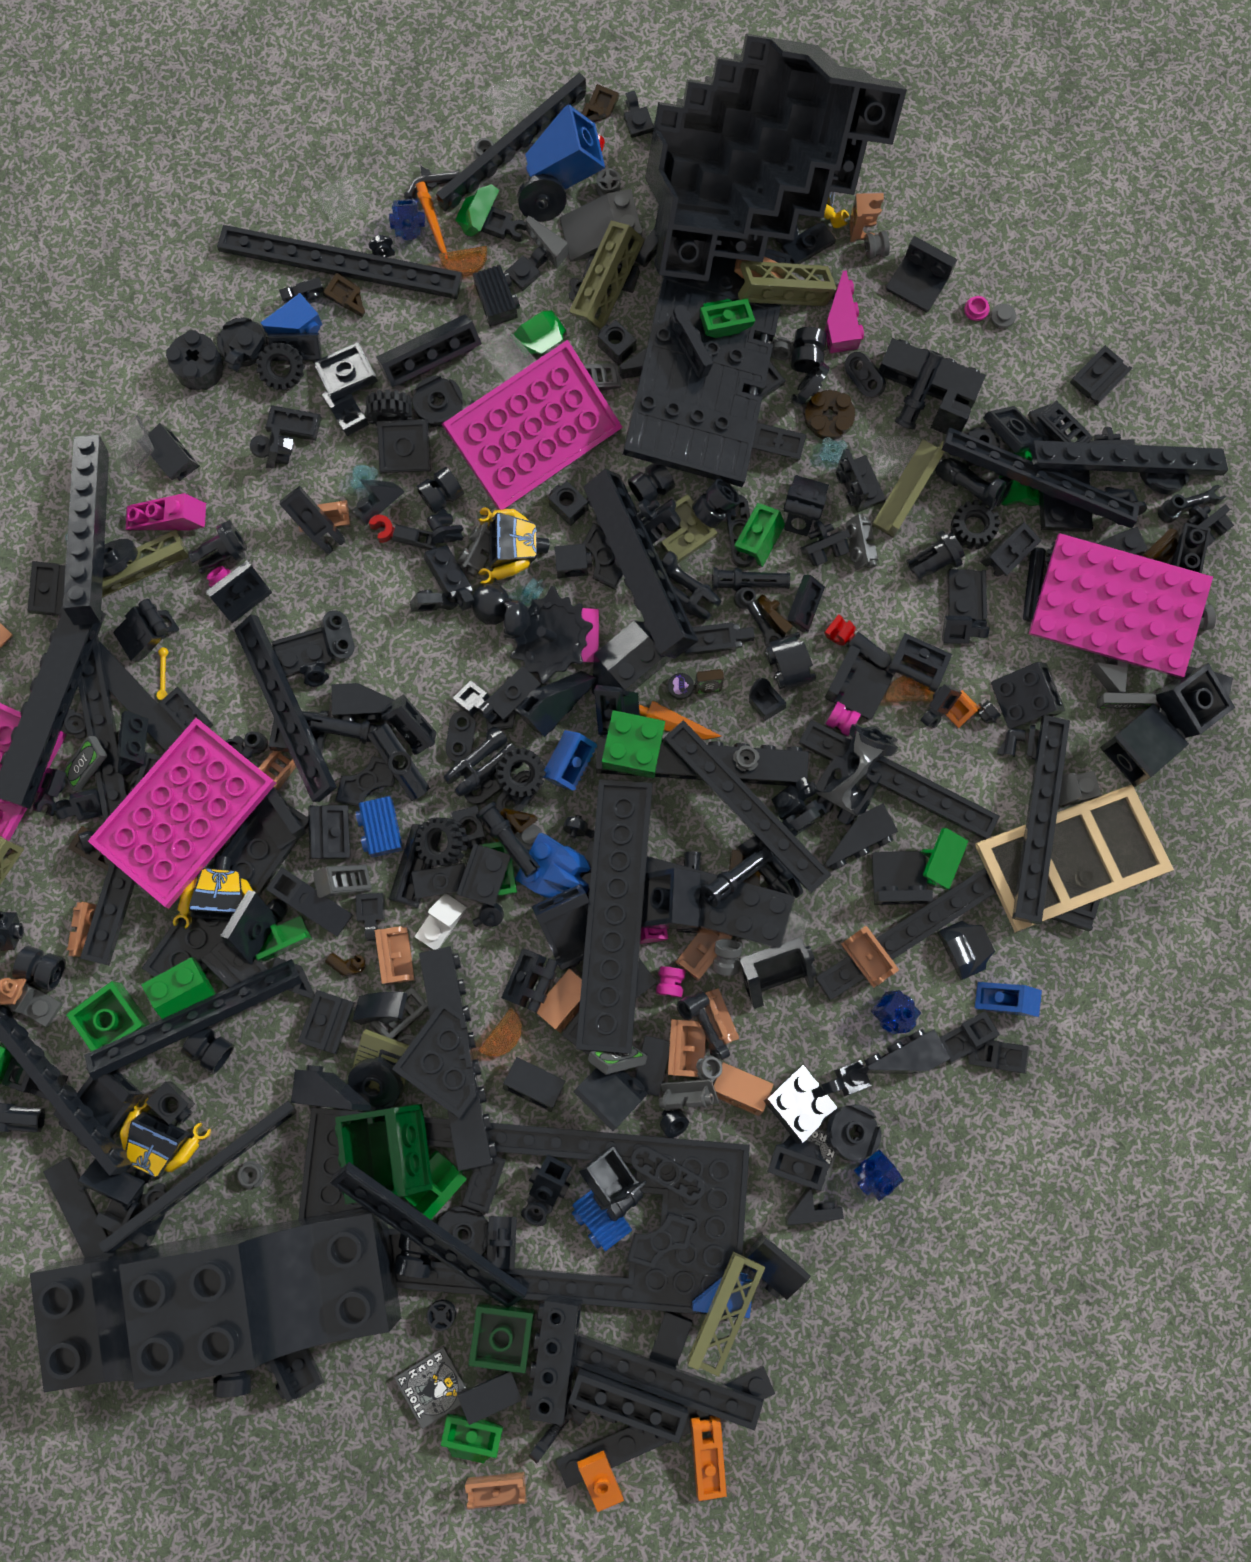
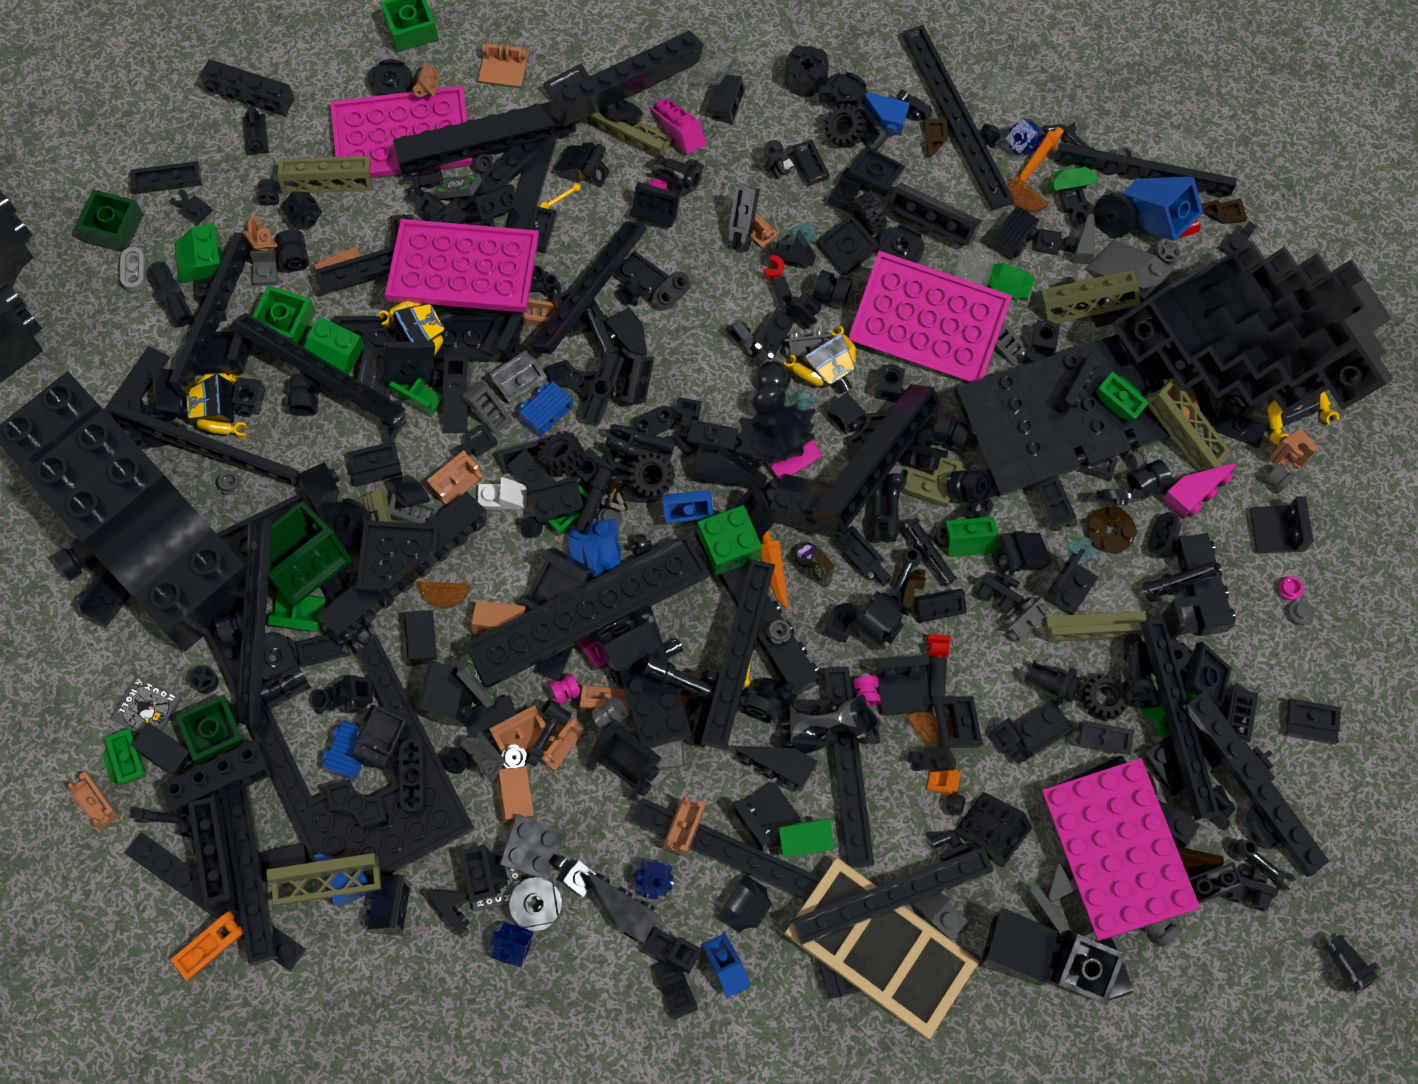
camera: 55 degrees right, 10 degrees down
dark brown arm [325,952,366,977] -> none
black plate [501,948,559,1013] -> none
orange plate [577,1451,624,1512] -> none

